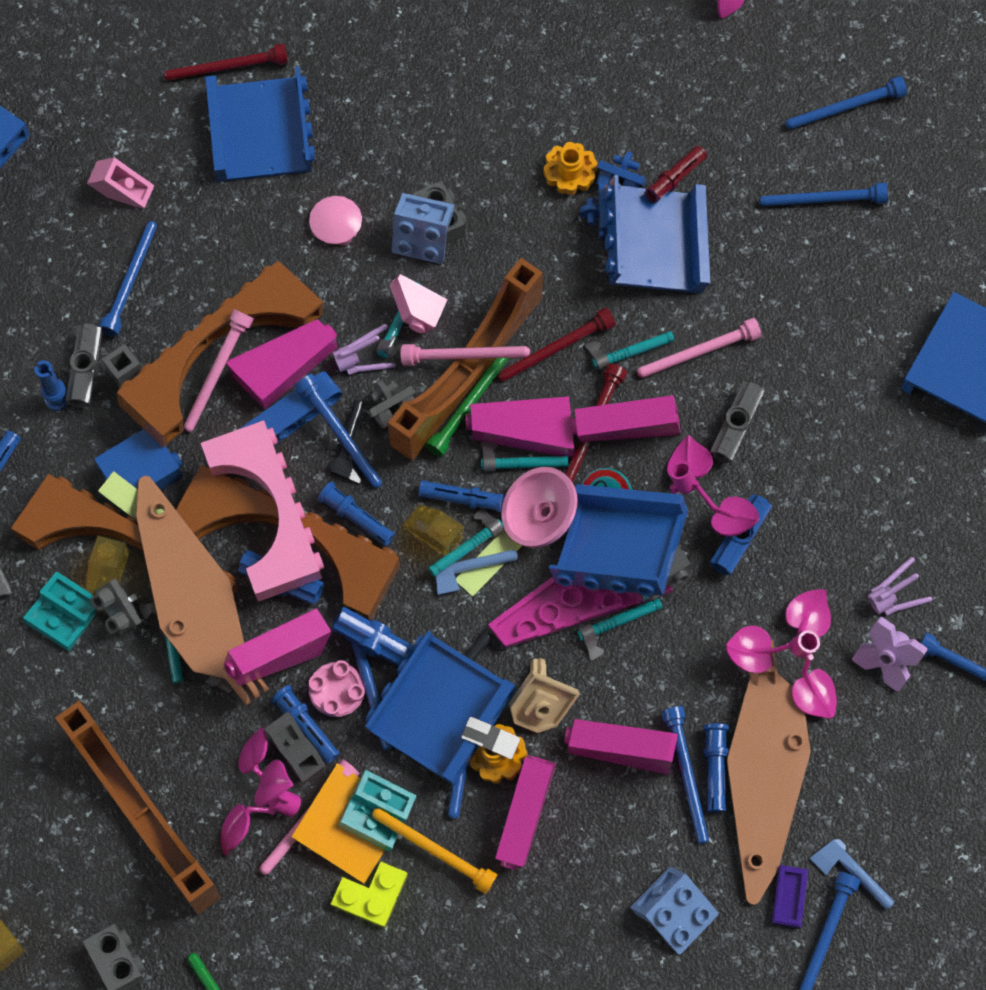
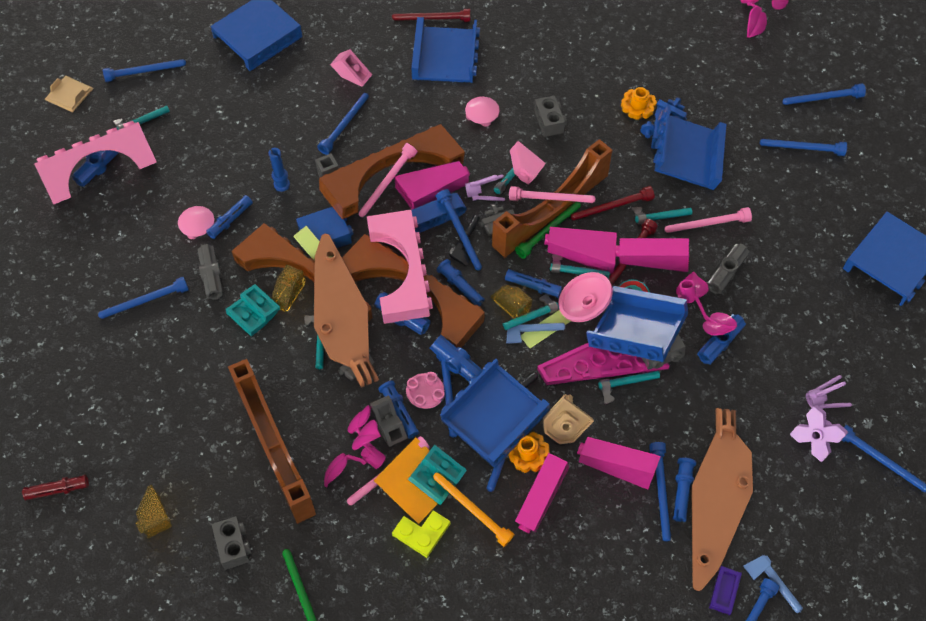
camera: 10 degrees right, 10 degrees down
dark grey piece [66,323,103,408] -> none
dark grey hips [90,578,142,635] -> none
dark pink slope [224,608,331,686] -> none
medium blue bracket [392,193,454,264] -> none
white sticker [462,717,520,759] -> none
medium blue bracket [630,866,718,954] -> none
dark red pin [645,146,707,203] -> none
dark pink plant [726,589,837,719] -> none

